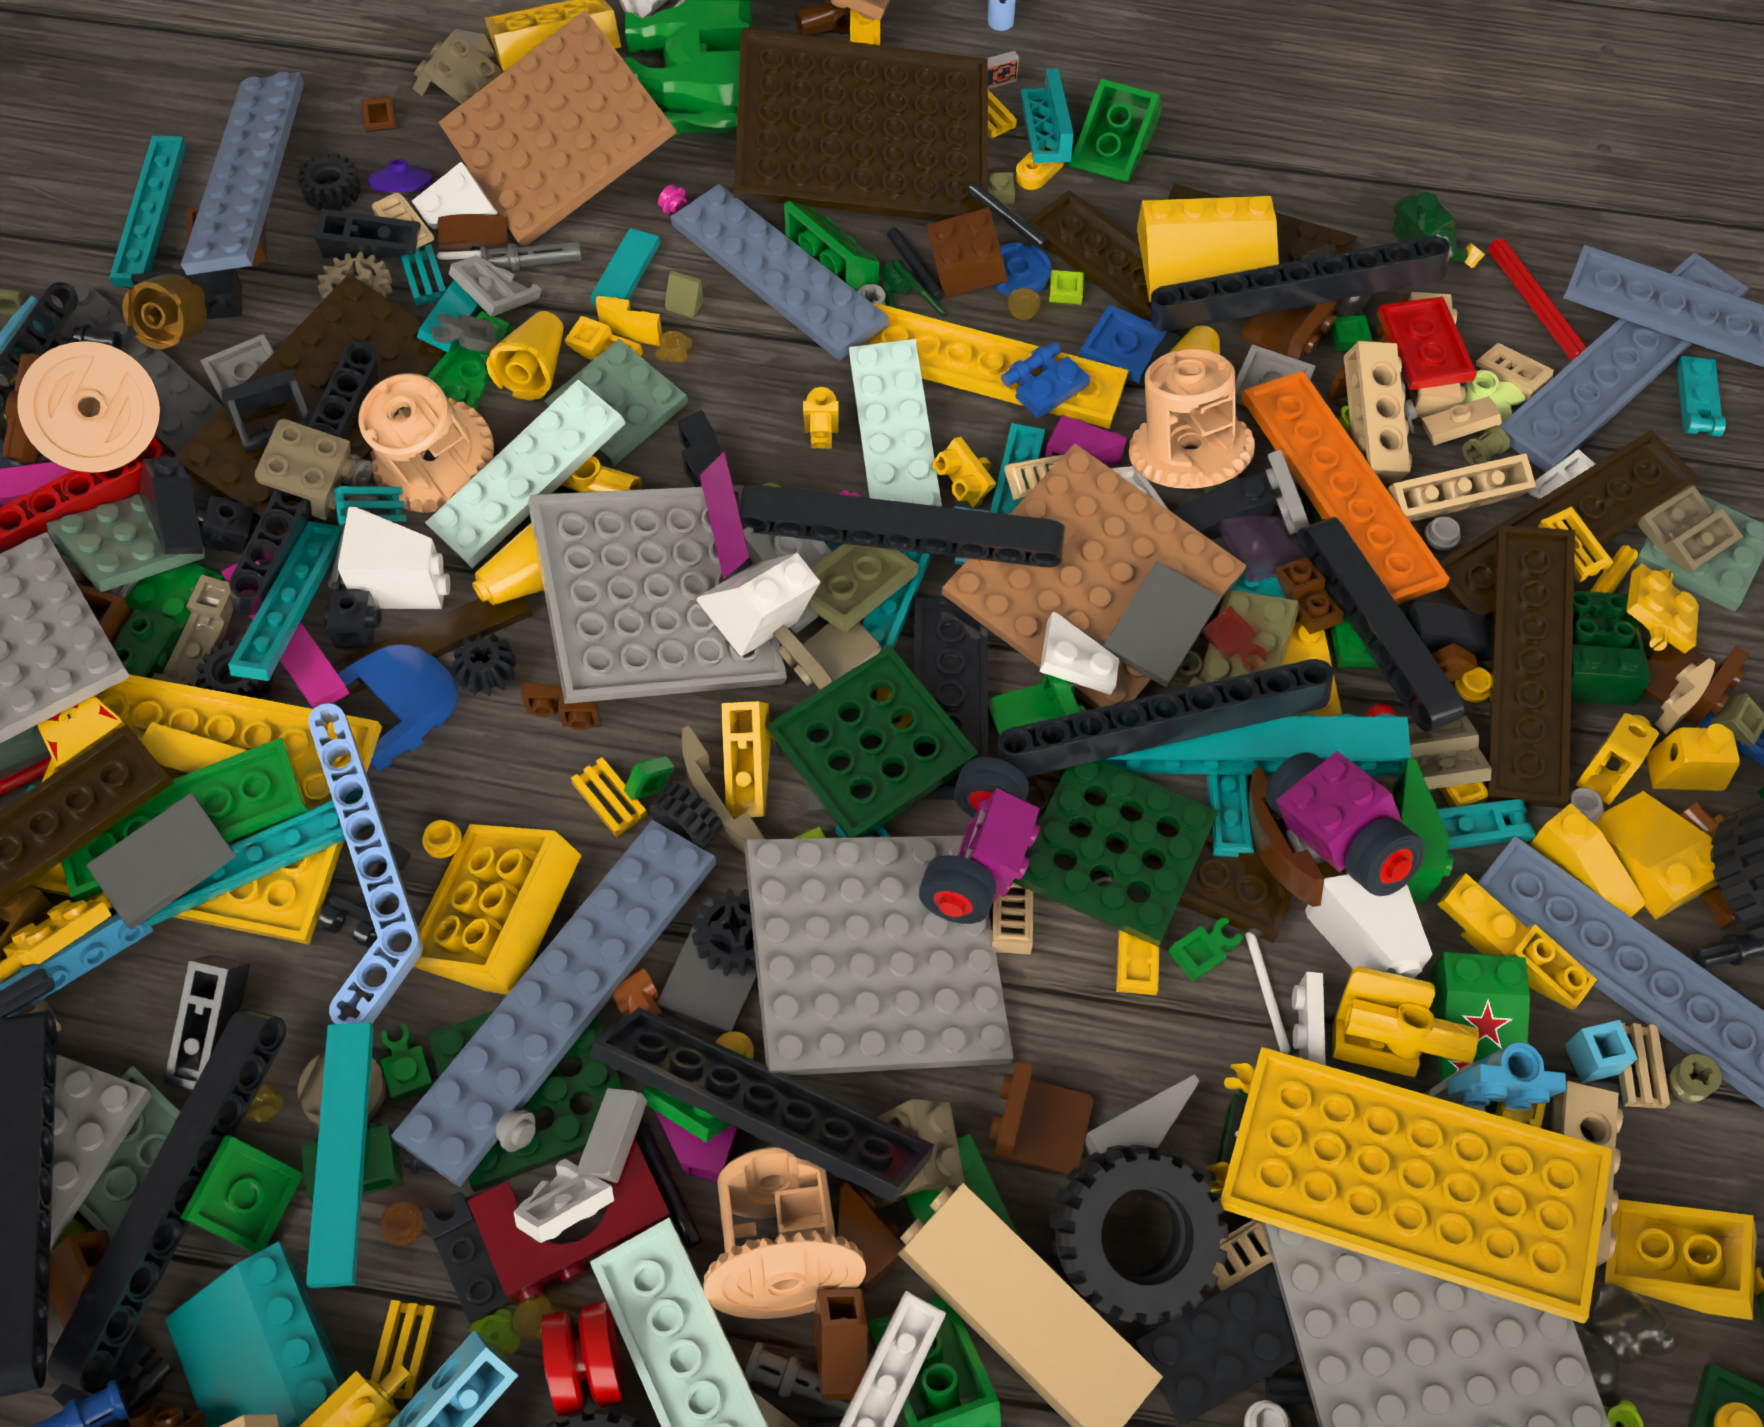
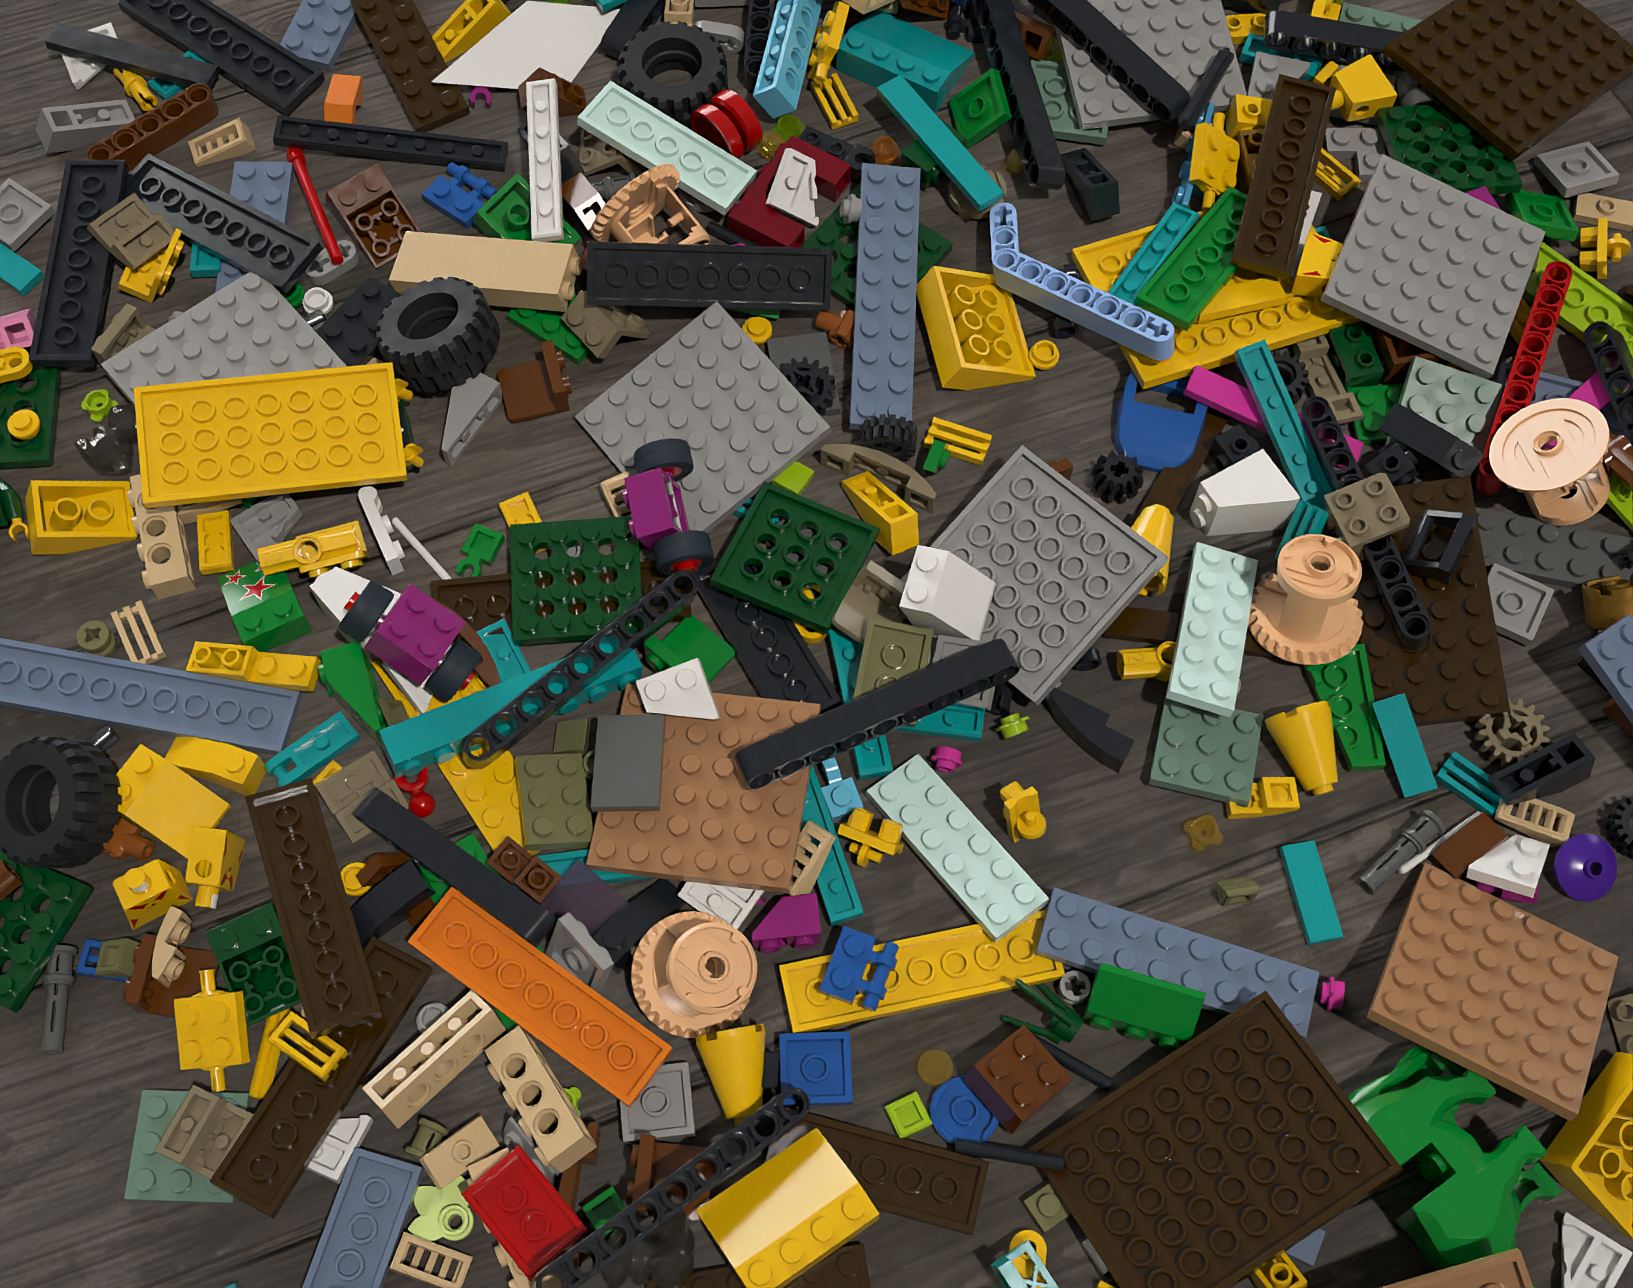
camera: 150 degrees right, 5 degrees up
dark grey tile [86,793,237,930] -> none
green plate [380,1023,434,1102] -> none
dark grey plate [432,314,497,354] -> none
light grey wing [449,255,542,317] -> none
light grey slope [577,1088,648,1183] -> none
yellow slope [596,296,662,346] -> none
magenta sticker [700,451,749,580] -> none
clear red plate [1202,606,1267,673] -> none
dark azure plate [1447,1043,1566,1110] -> none
medium azure brick [1564,1020,1638,1084] -> none
light grey plate [1568,788,1604,824] -> none

